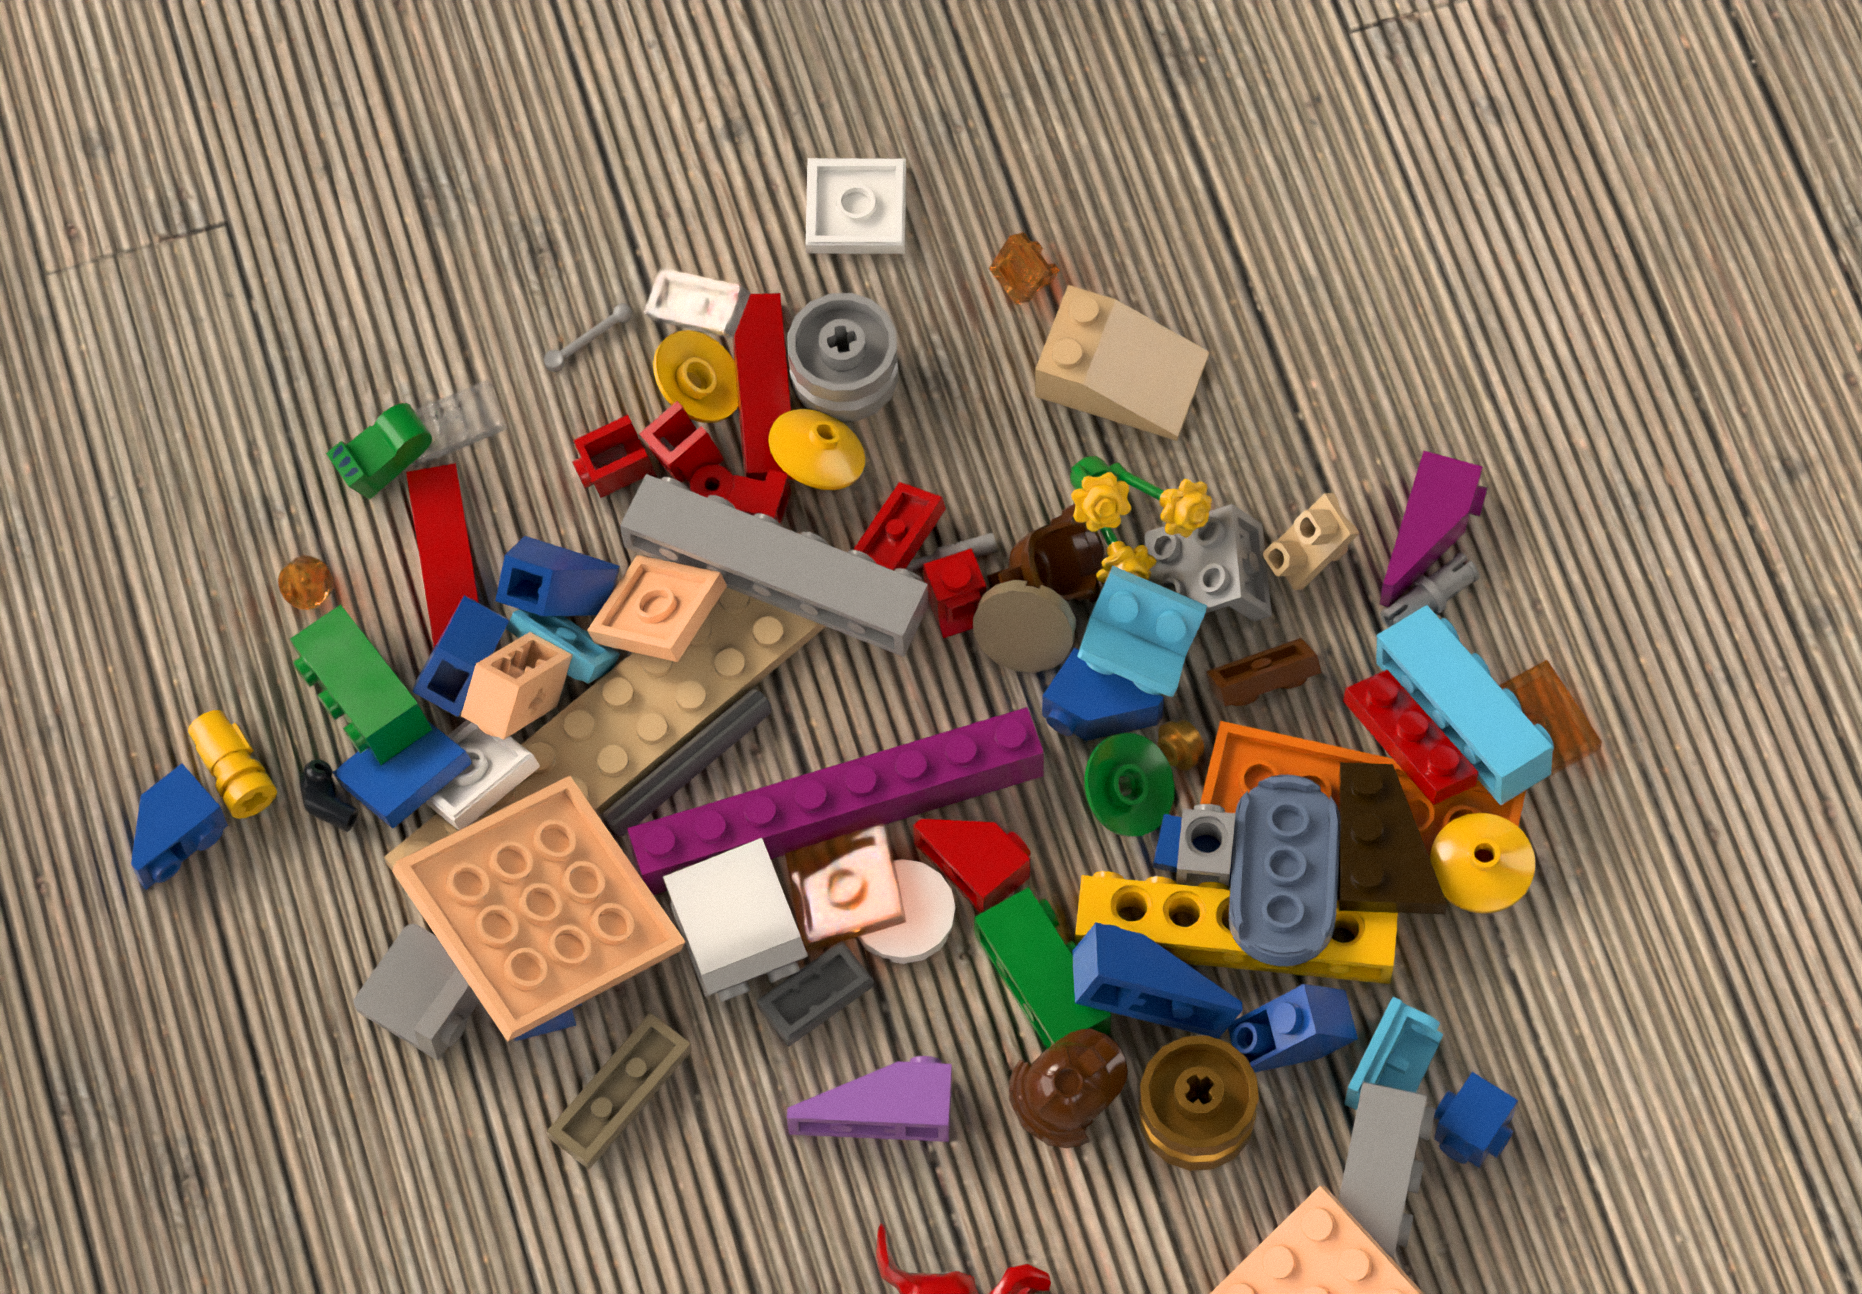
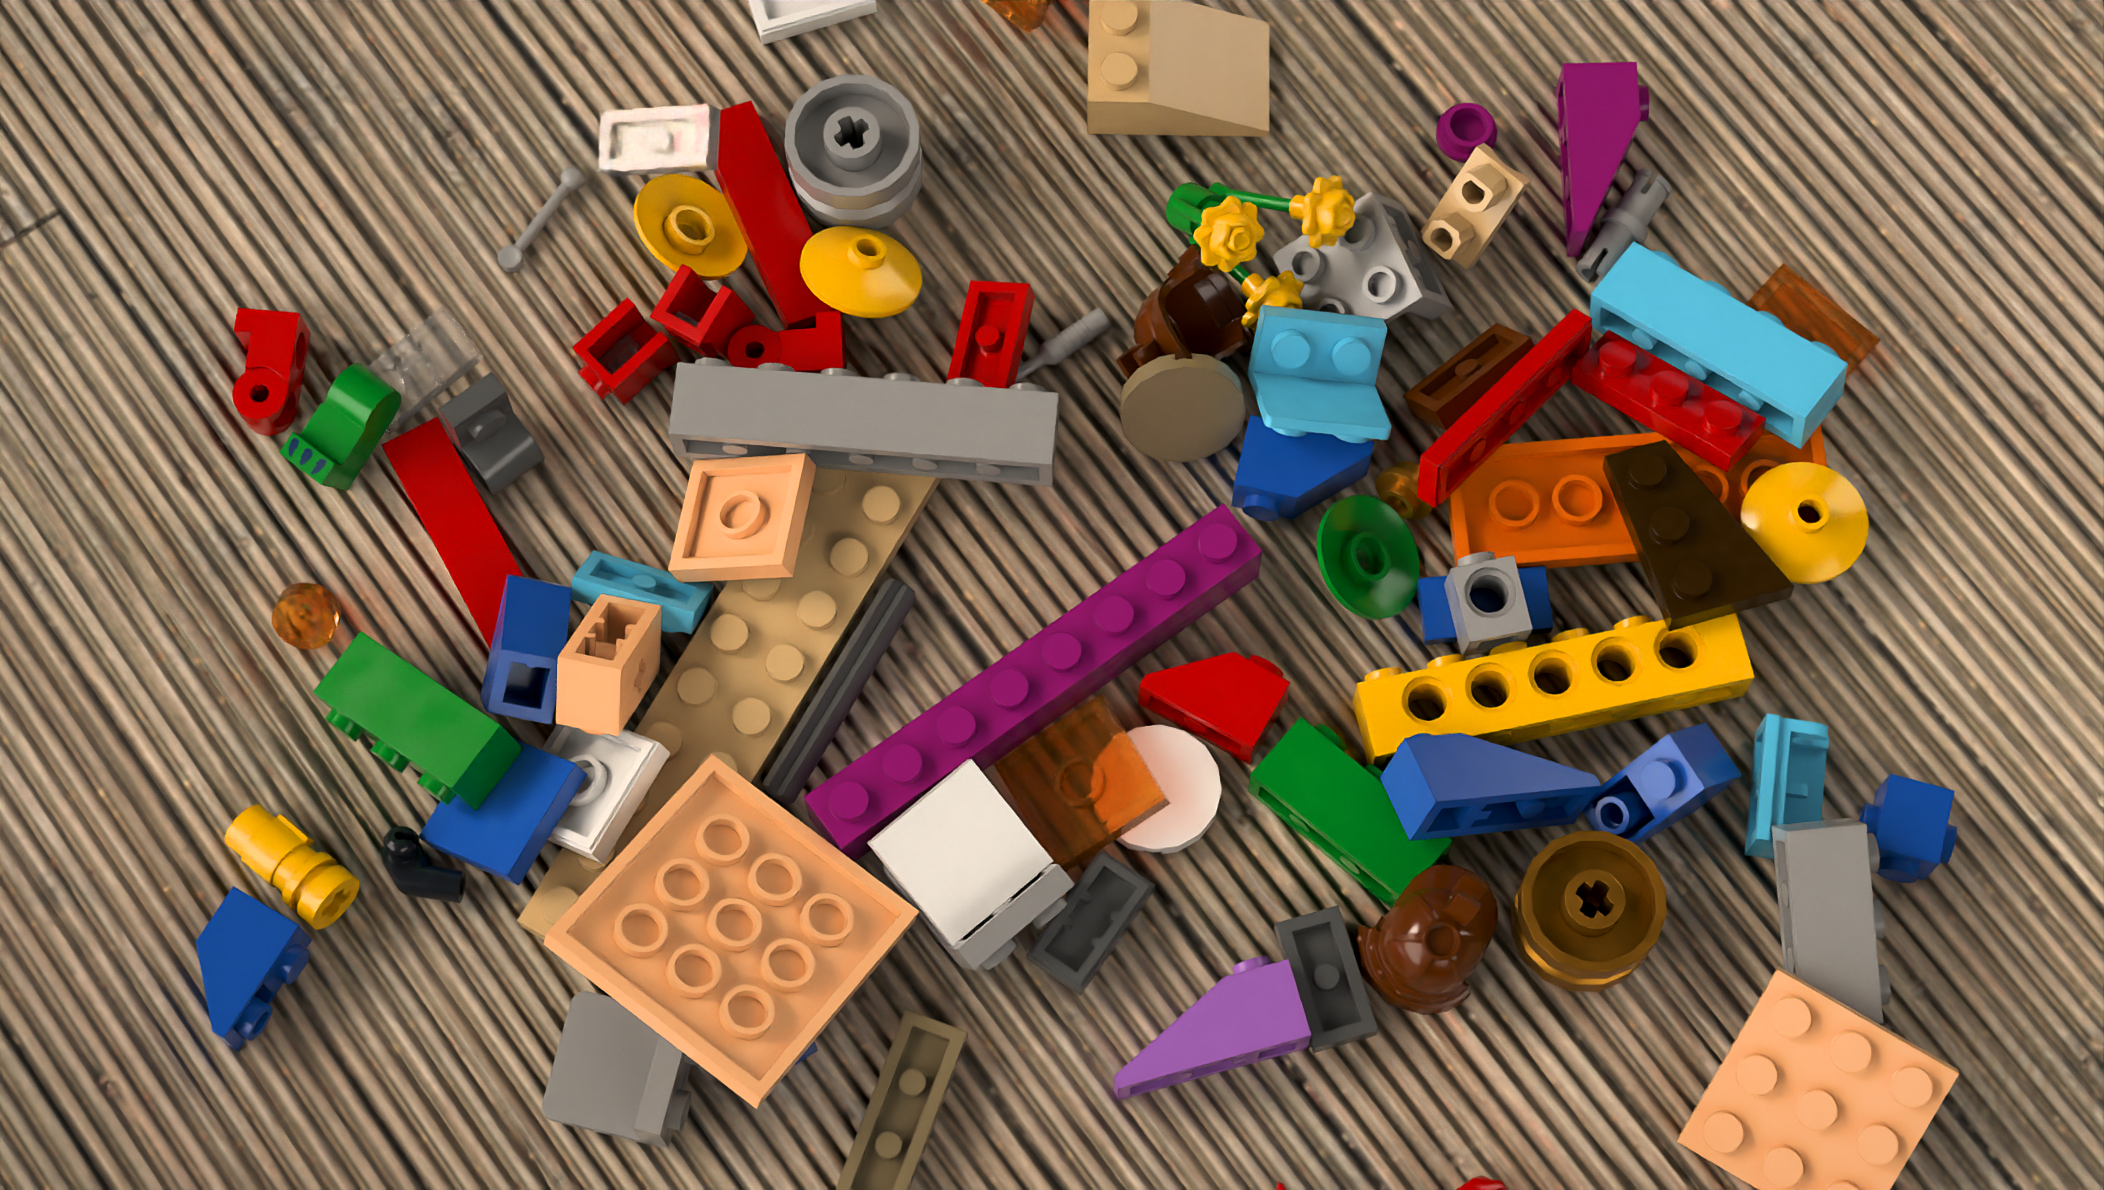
camera: 20 degrees left, 5 degrees up
blue slope [495,536,620,617] -> none
red window [923,548,986,639] -> none
sand blue tile [1229,775,1340,966] -> none
none -> red leg [232,308,311,436]
none -> dark grey plate [439,372,545,496]
none -> dark grey plate [1274,905,1378,1053]
none -> red tile [1417,308,1592,508]
none -> magenta plate [1436,103,1498,163]

